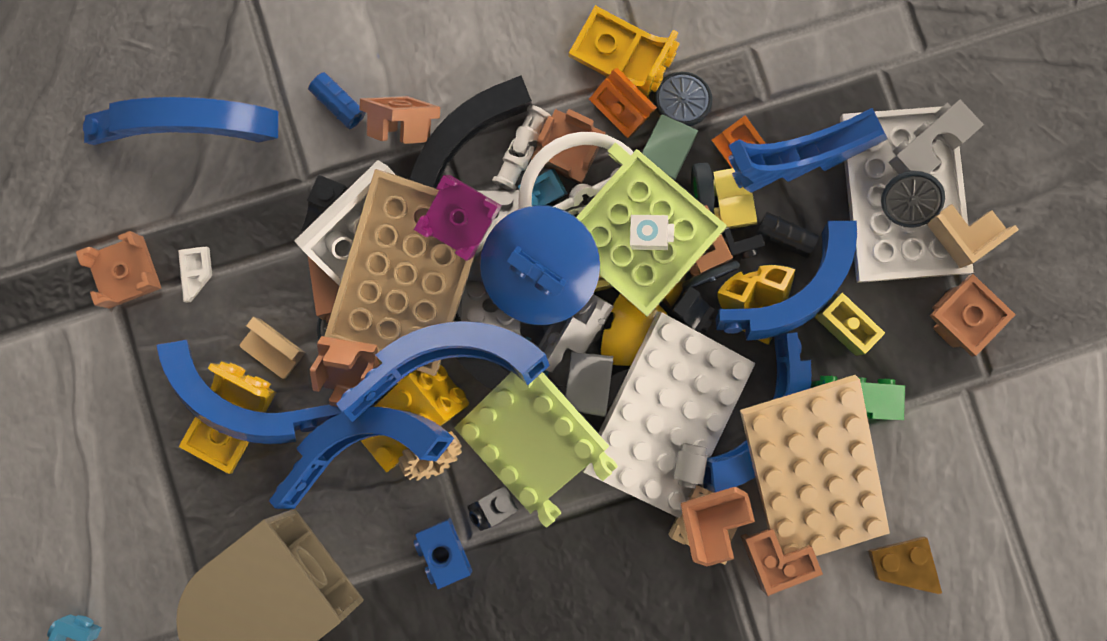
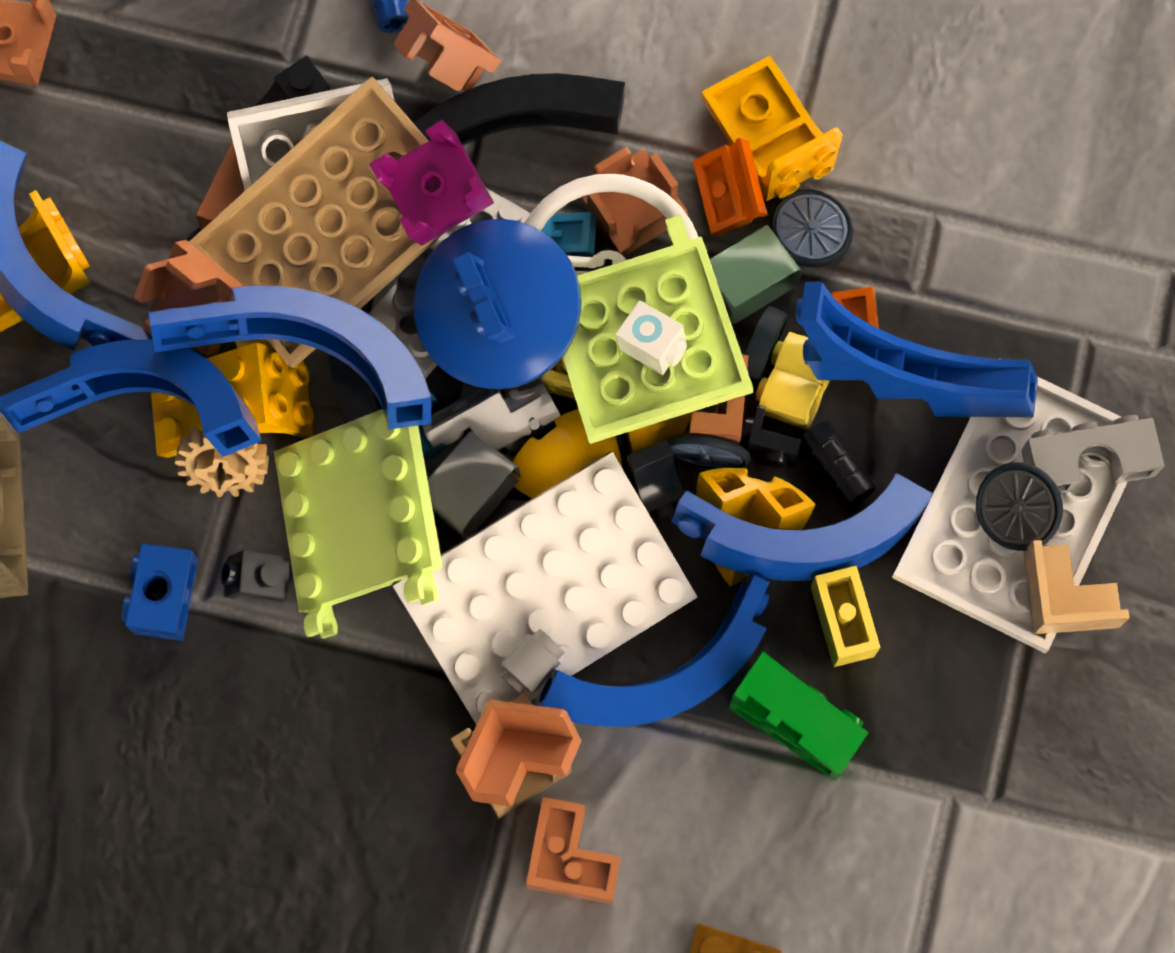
camera: 30 degrees right, 10 degrees down
white tile [178,247,212,303] -> none
tan panel [240,317,305,379] -> none
white piece [492,105,551,190] -> none
tan plate [740,375,890,556] -> none
nougat panel [930,274,1016,356] -> none

